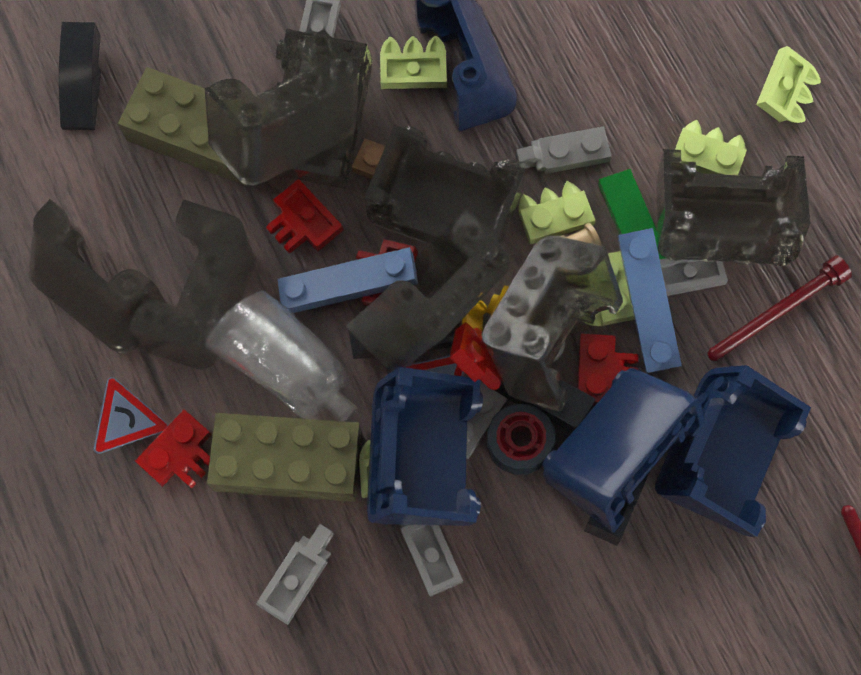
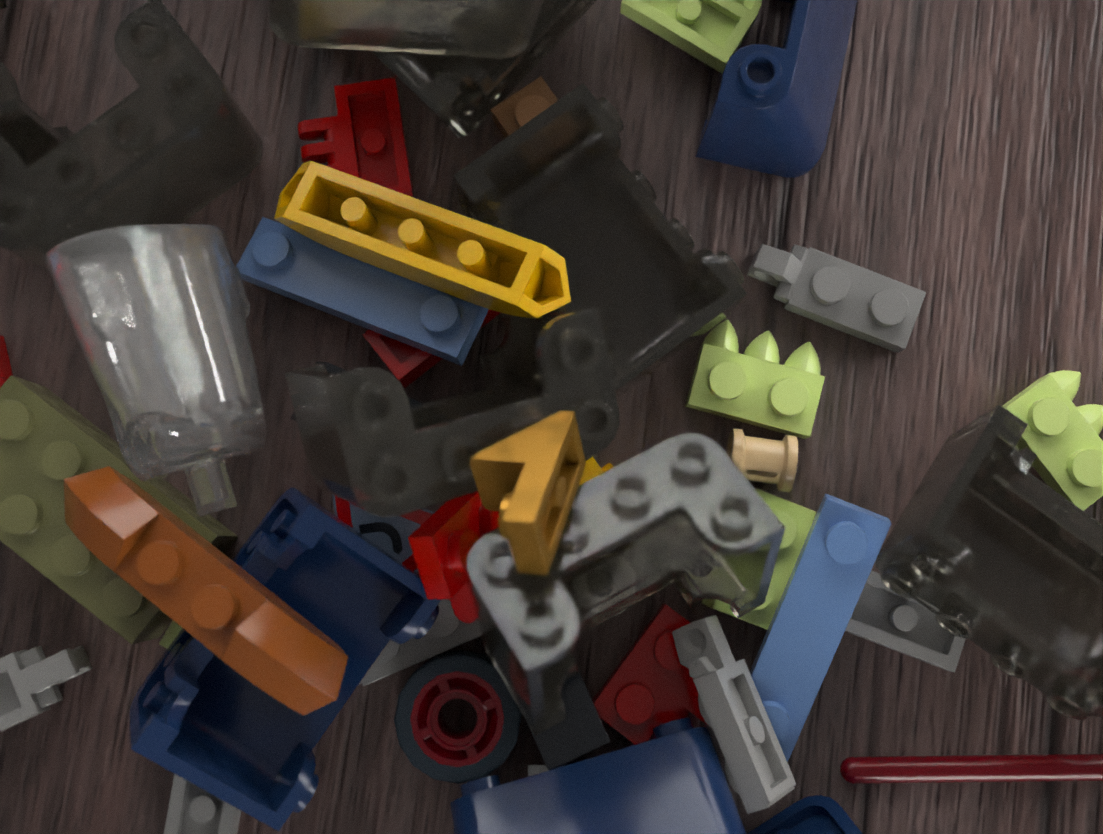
camera: 25 degrees right, 10 degrees up
green tile [598,169,668,259] -> none
none -> dark orange brick [64,466,348,716]
none -> yellow brick [274,161,571,318]
none -> pearl gold slope [470,411,586,575]
none -> light grey hinge [672,615,796,814]

